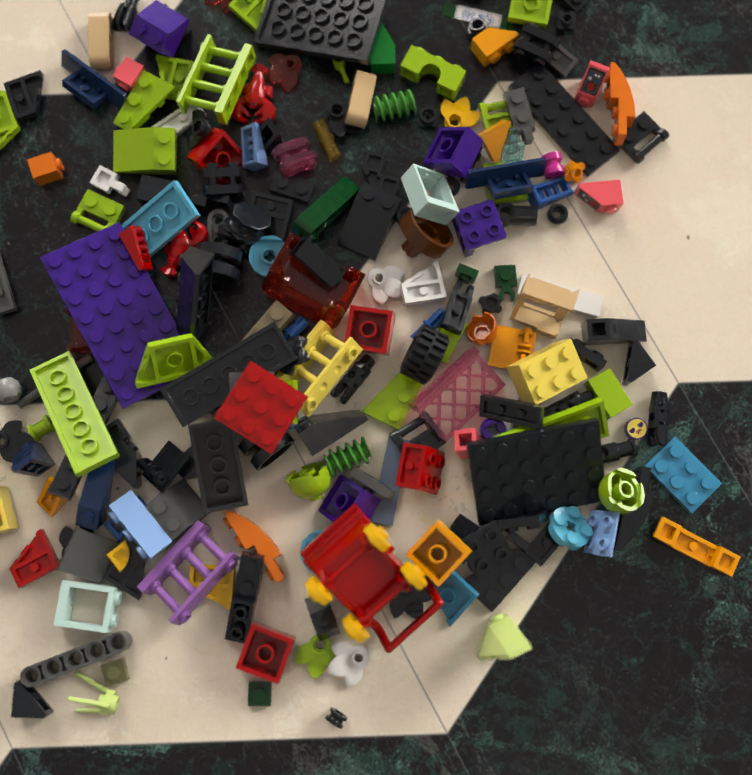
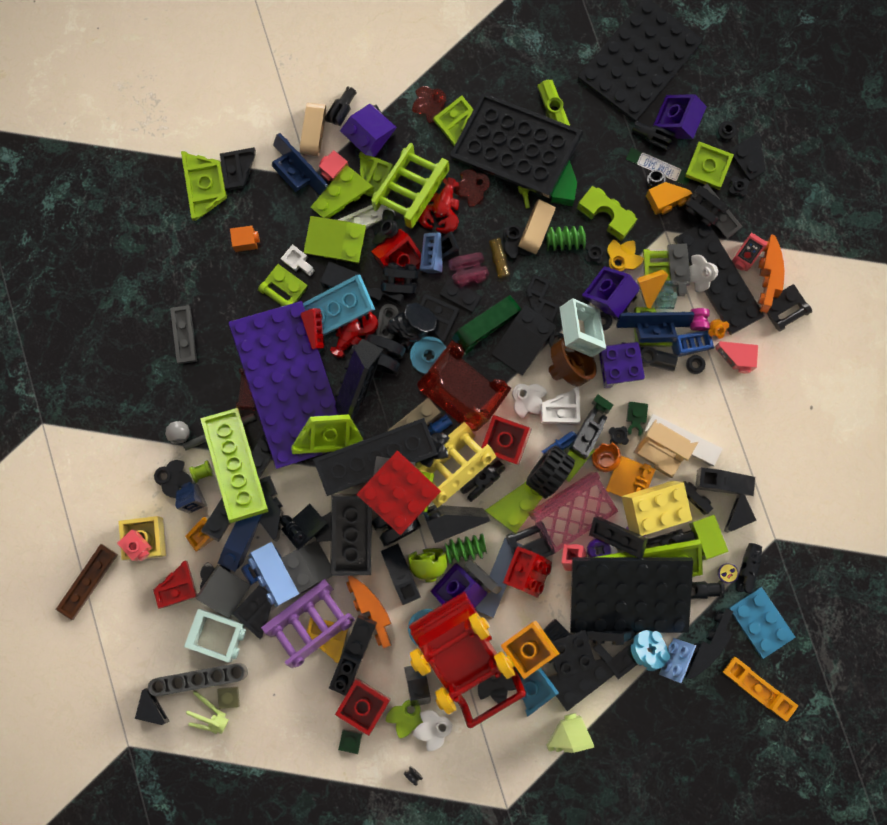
camera: 15 degrees right, 0 degrees up
yellow tile [106,540,130,572] -> none
black window [289,235,346,288] -> none
lime cylinder [598,468,645,514] -> none
none -> black slope [381,544,422,605]
none -> white plate [689,255,718,292]

